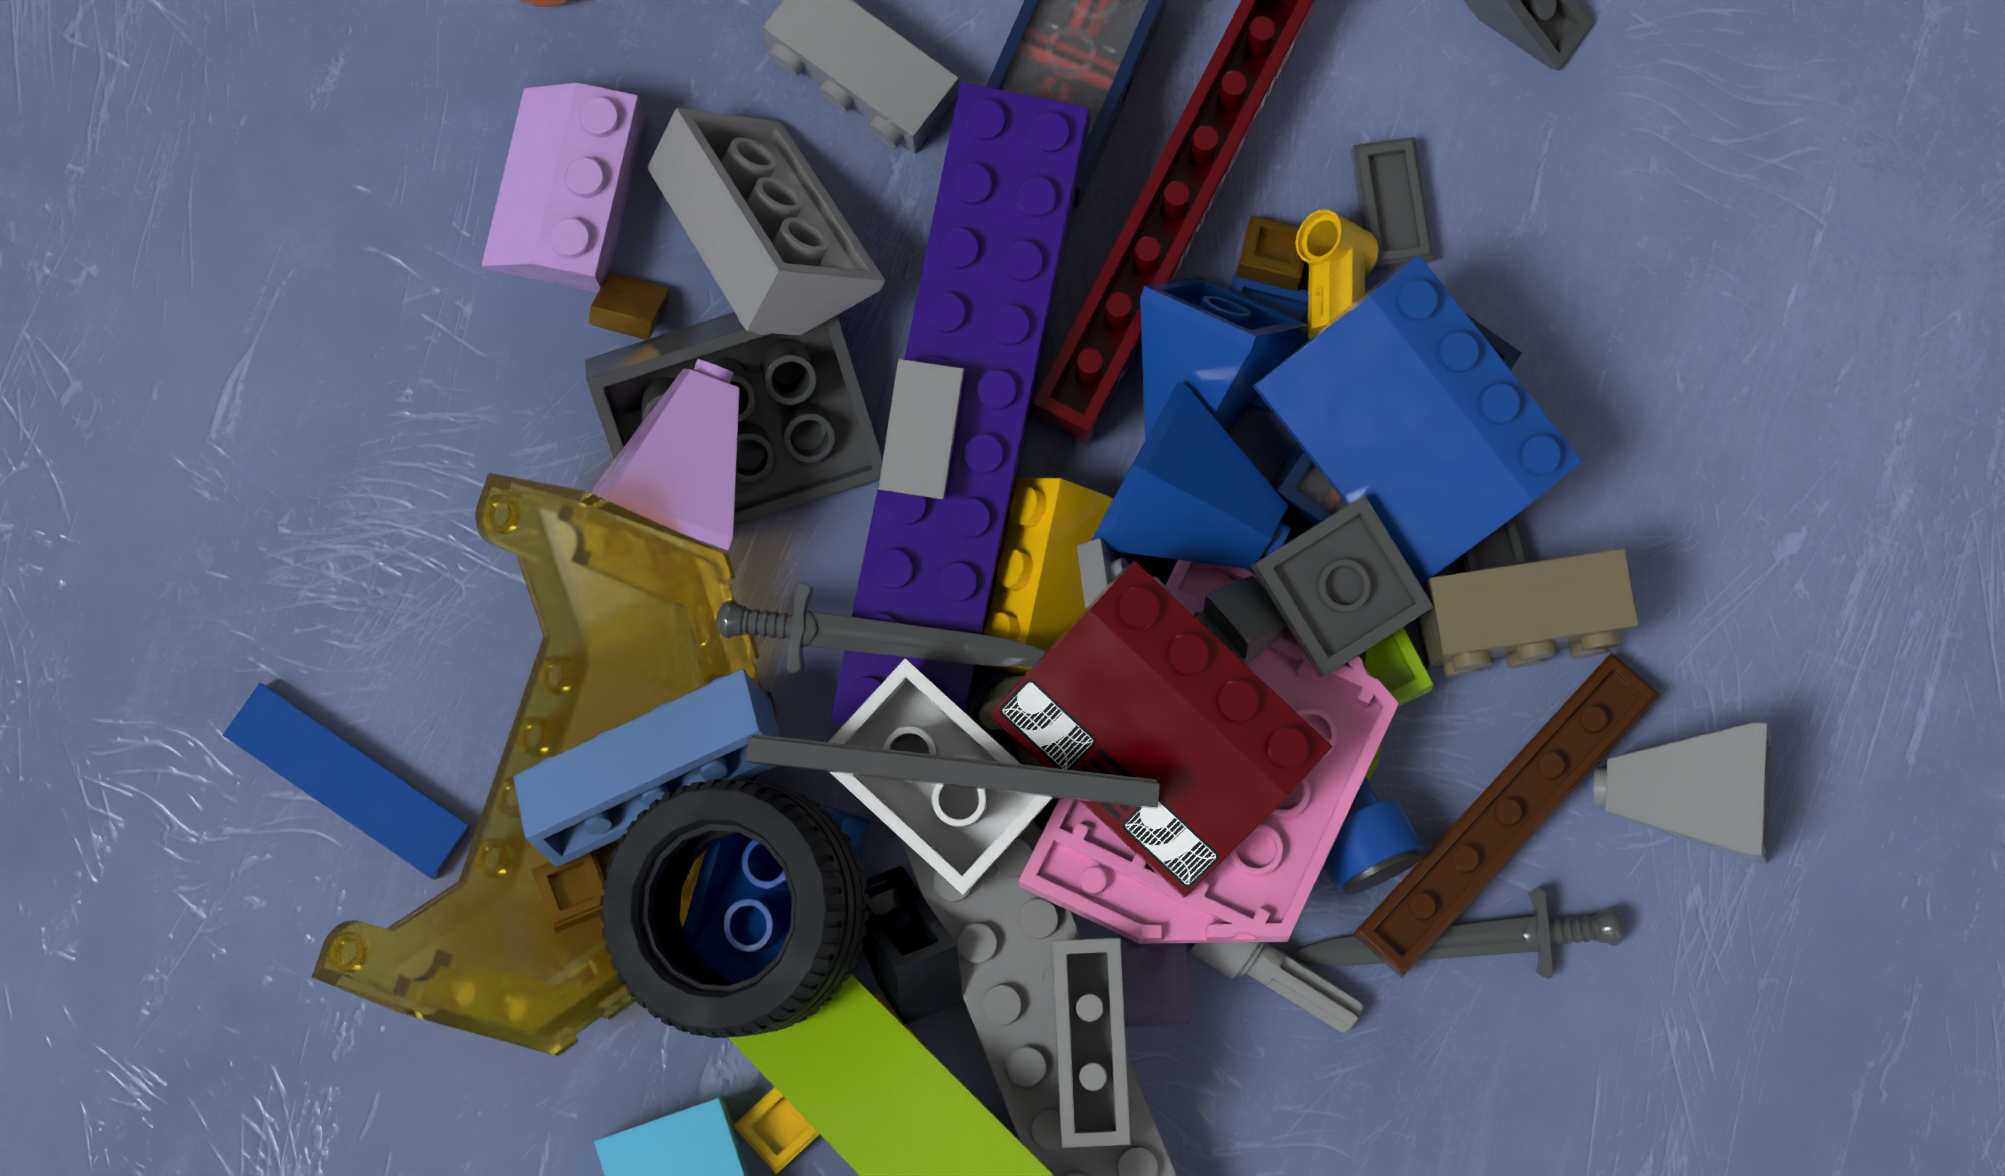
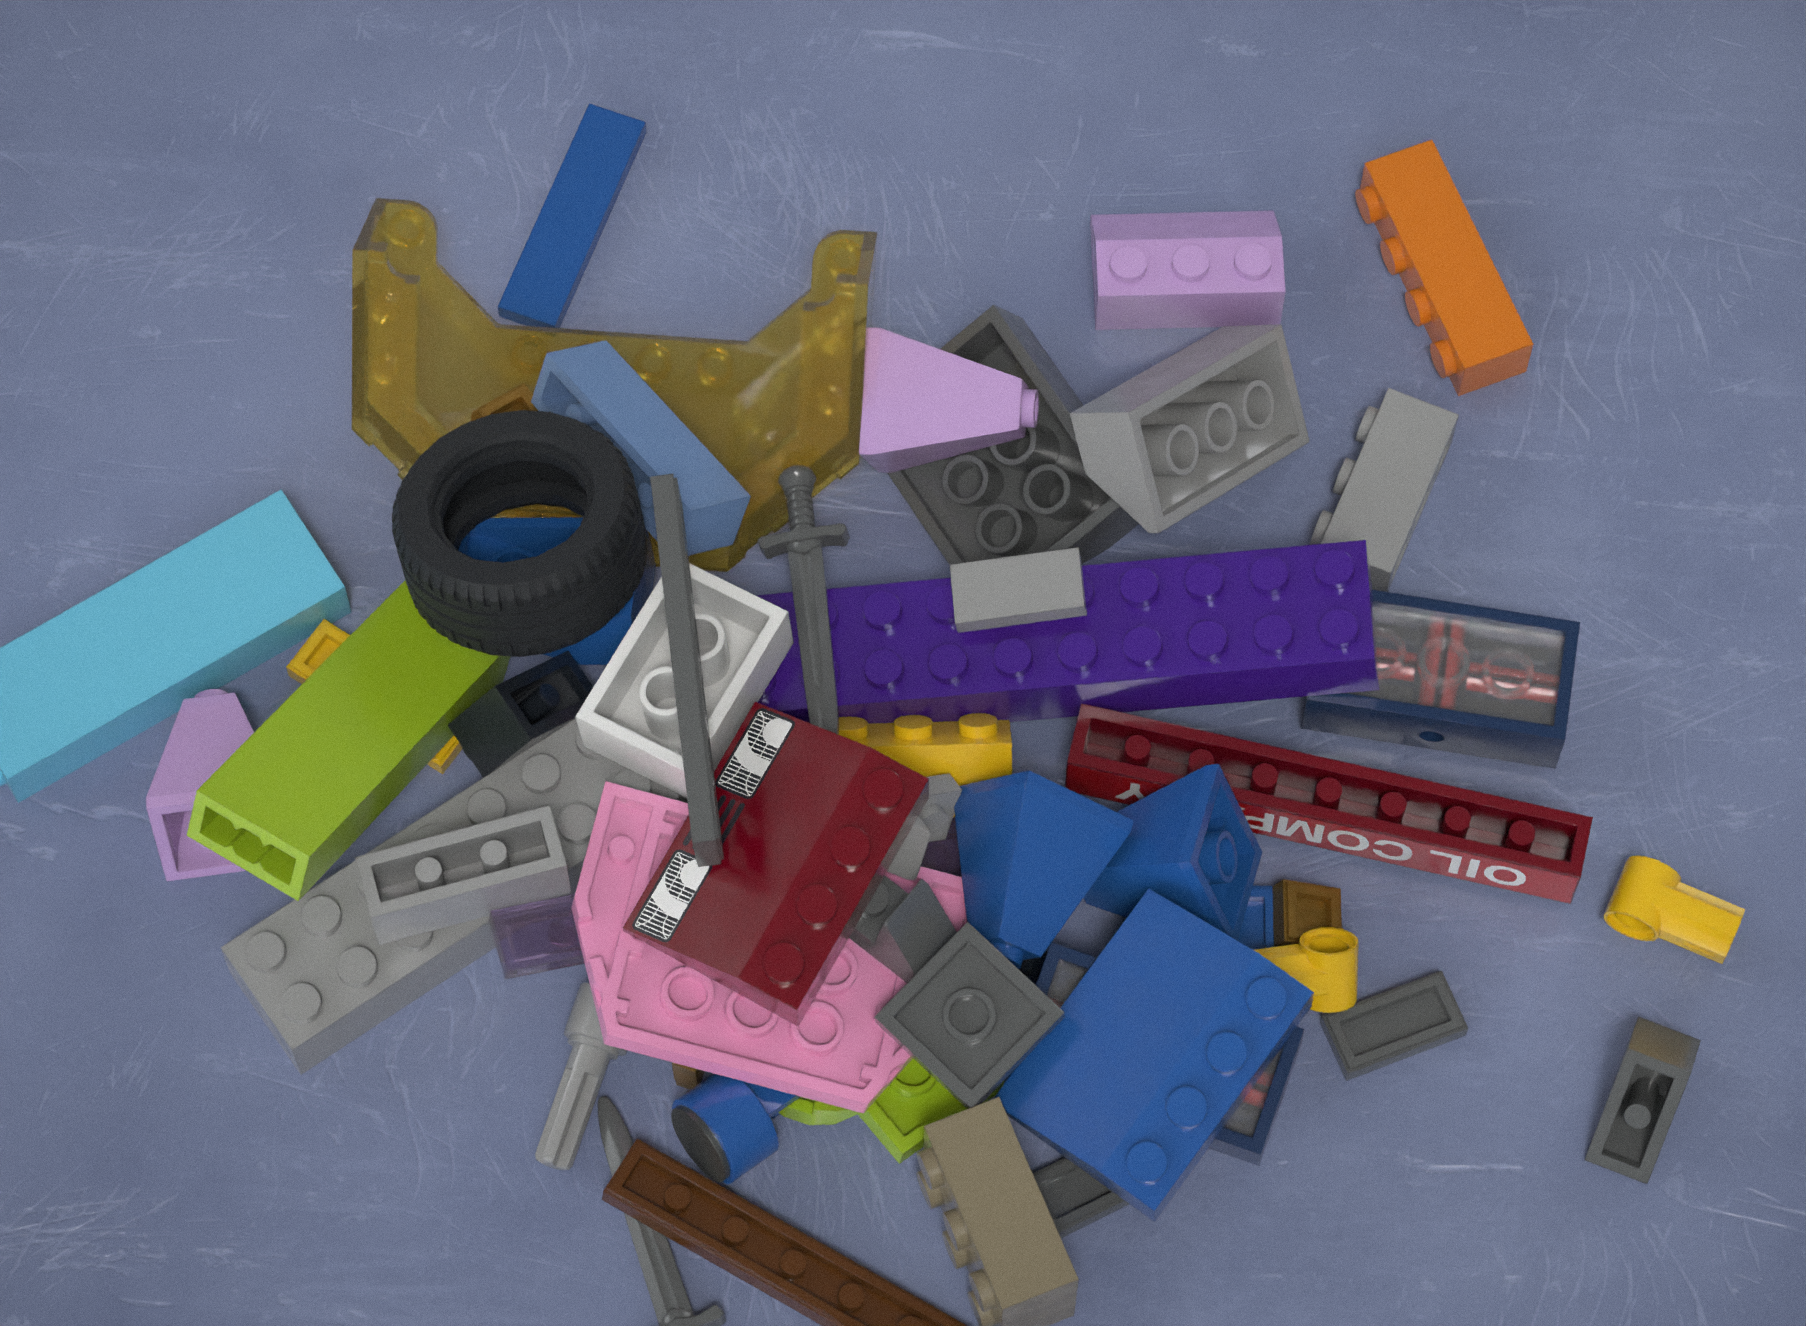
camera: 75 degrees right, 15 degrees down
pearl gold tile [588,272,669,340] -> none

